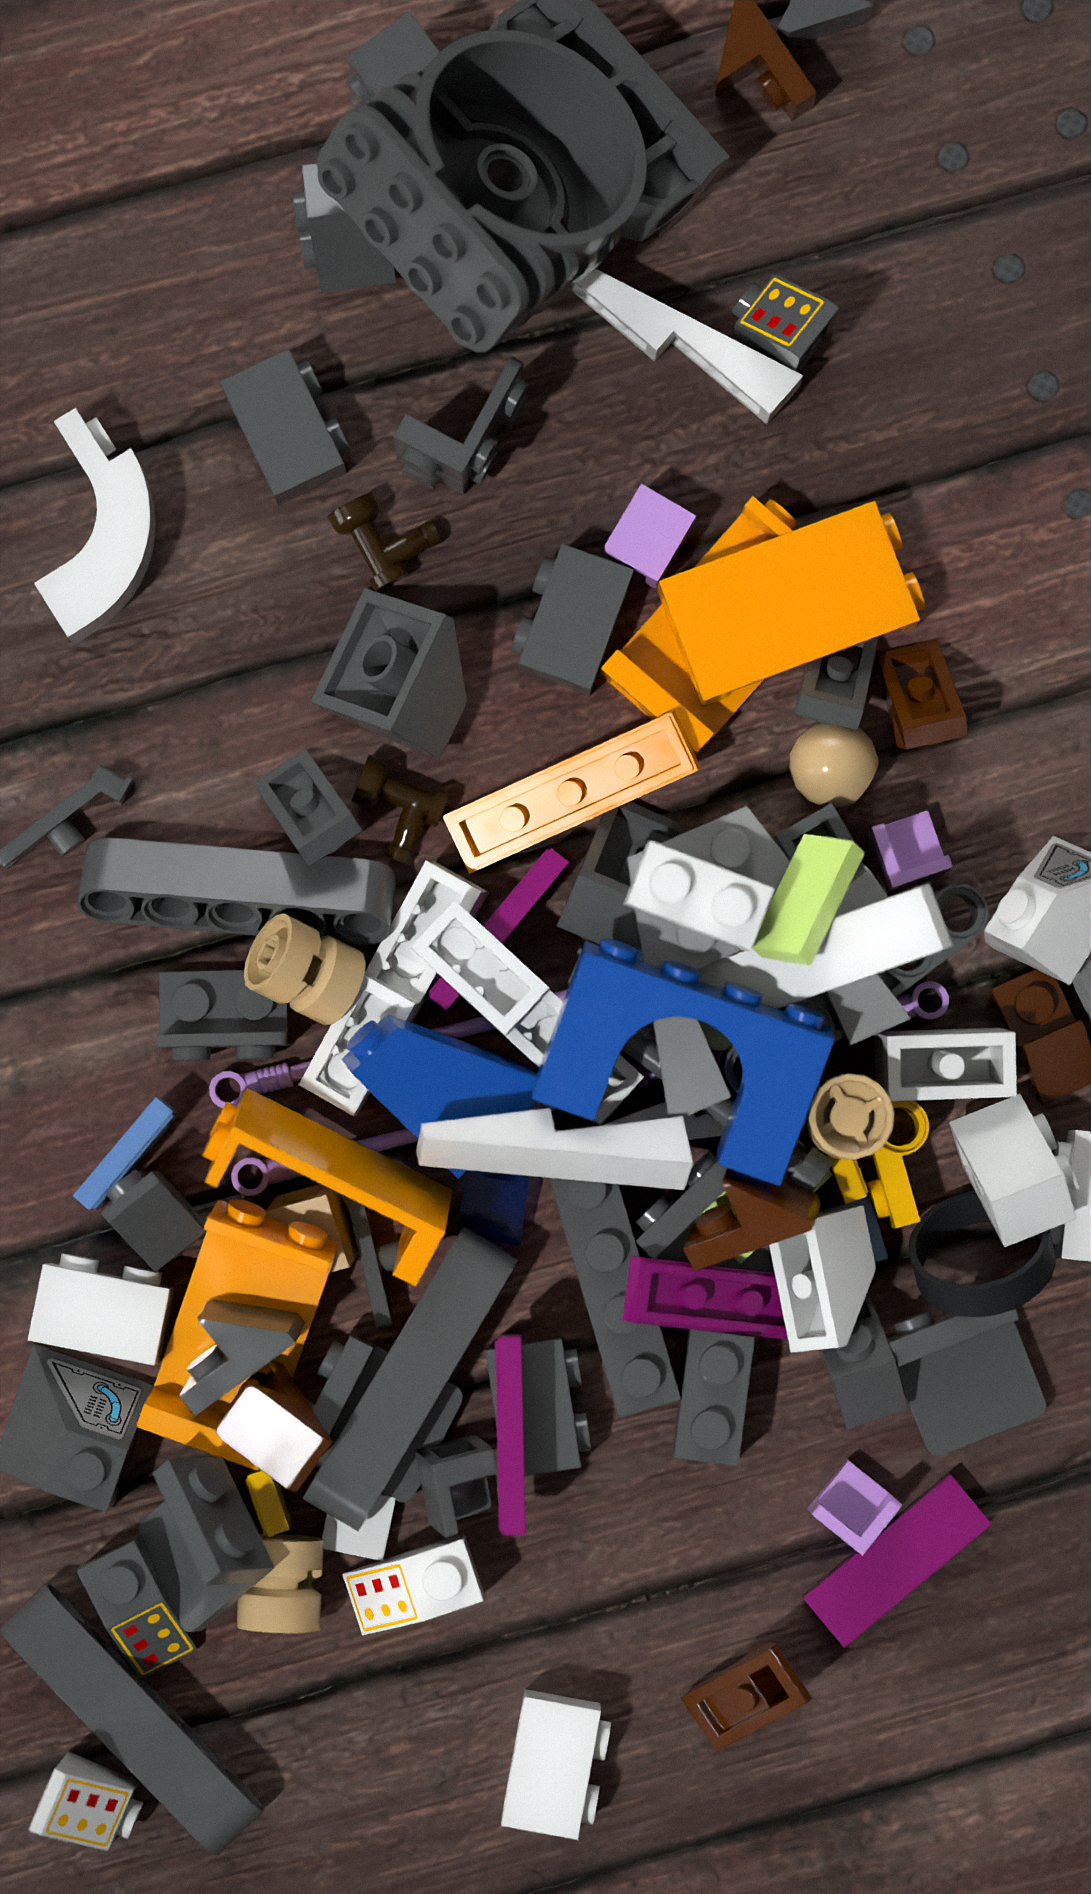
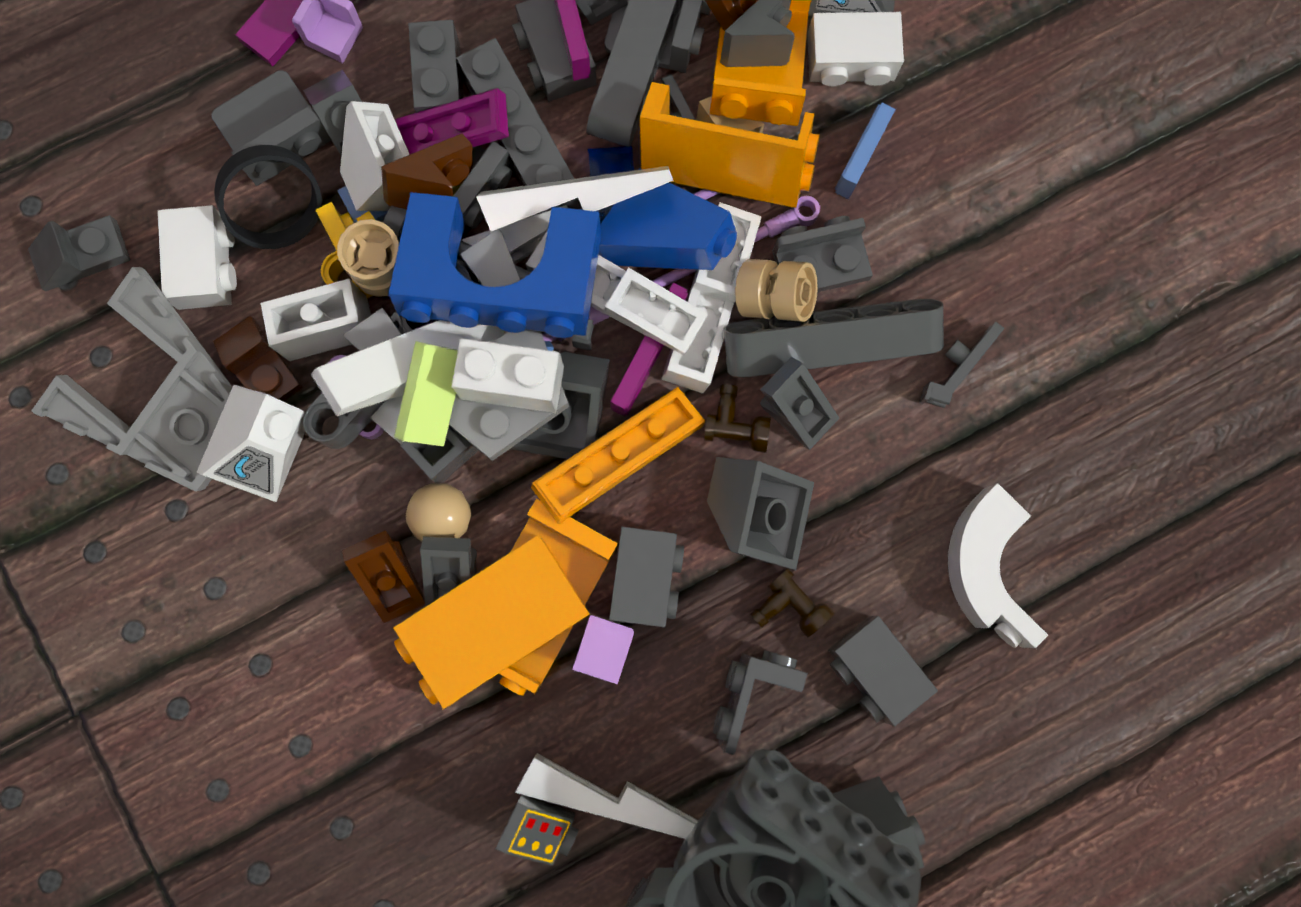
camera: 160 degrees right, 5 degrees down
dark grey slope [101,1169,207,1272] -> none
lavender panel [866,810,953,892] -> none
white brick [949,1094,1079,1247] -> none

